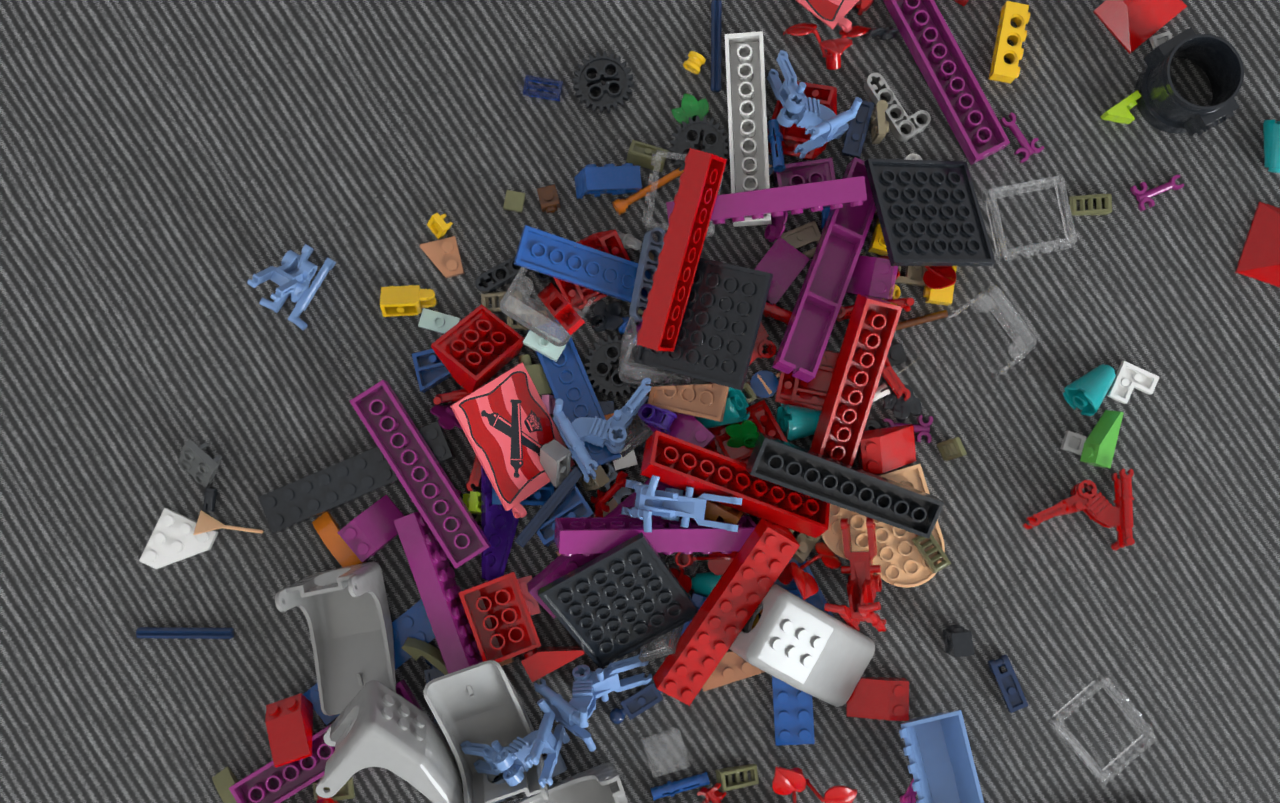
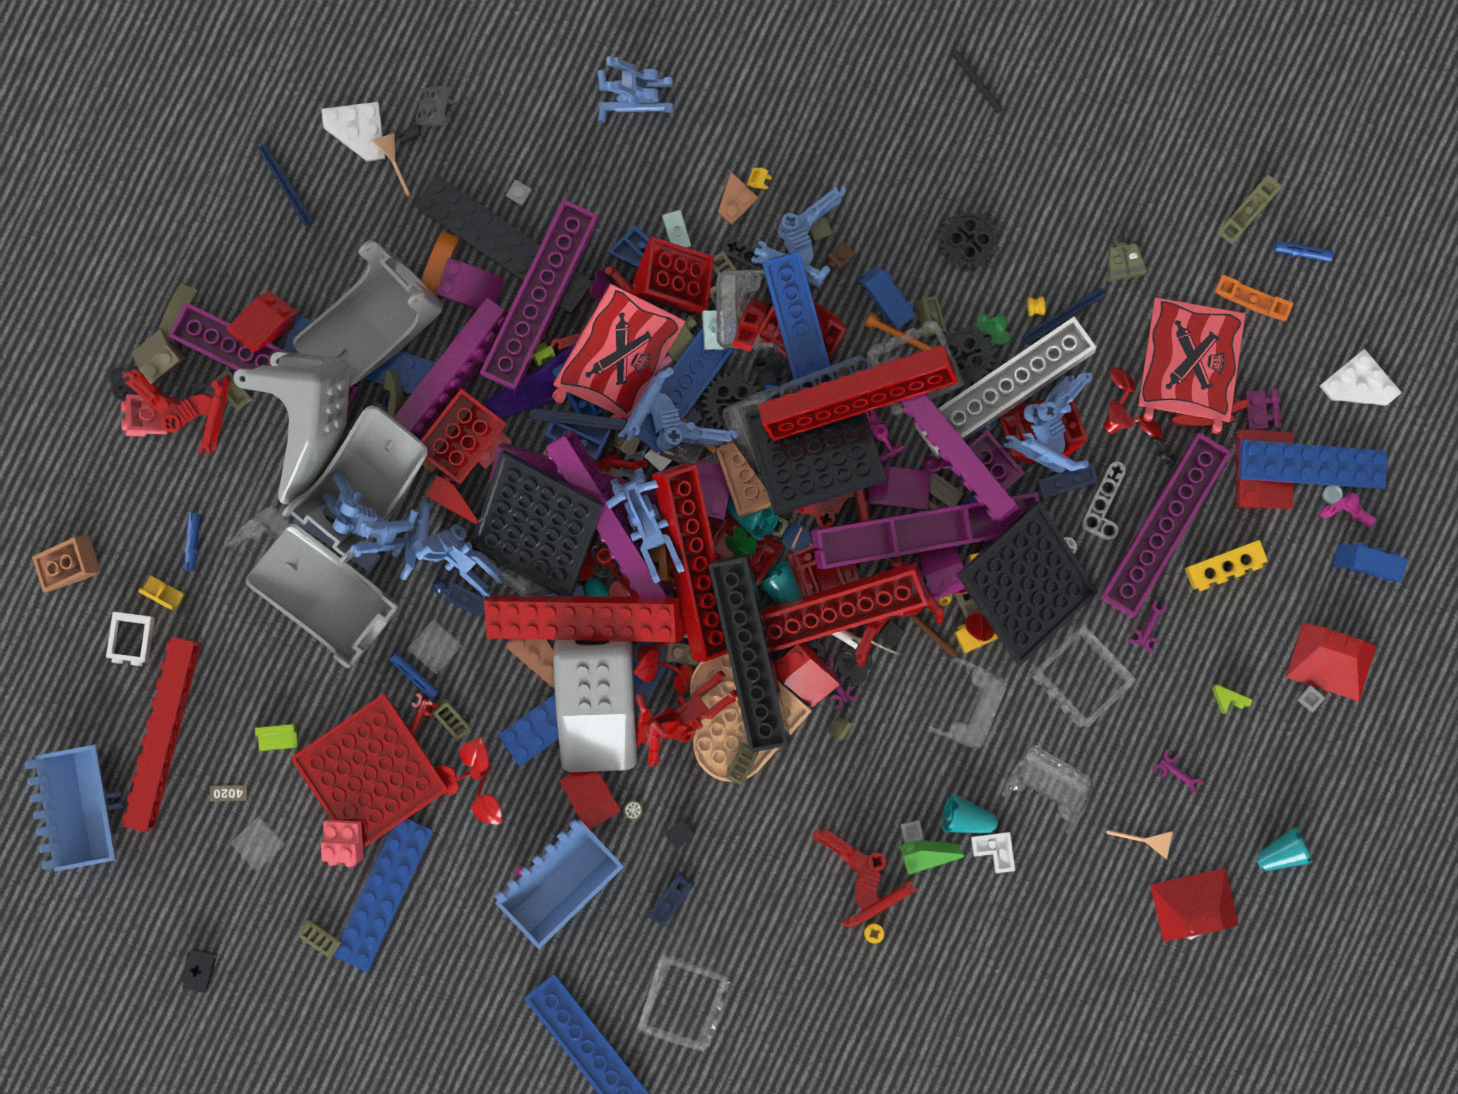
camera: 55 degrees right, 0 degrees up
yellow hinge [380,285,437,317] -> none
clear blue tile [523,75,563,101] -> none
light grey slope [540,439,571,488] -> none
light grey axle [618,232,642,250] -> none
dark purple piece [638,404,678,434] -> none
blue pin [767,119,786,172] -> none
dark tan plate [870,100,889,144] -> none
olive slope [1069,194,1112,216] -> none
black cylinder [1135,27,1244,136] -> none
none -> light grey plate [506,180,532,207]
none -> olive tile [624,801,643,820]
none -> medium blue piece [751,186,846,290]
none -> yellow wheel [864,923,884,944]
none -> dark pink pin [866,409,905,462]
none -> clear windscreen [1002,745,1094,835]
none -> light nougat piece [1106,830,1173,860]

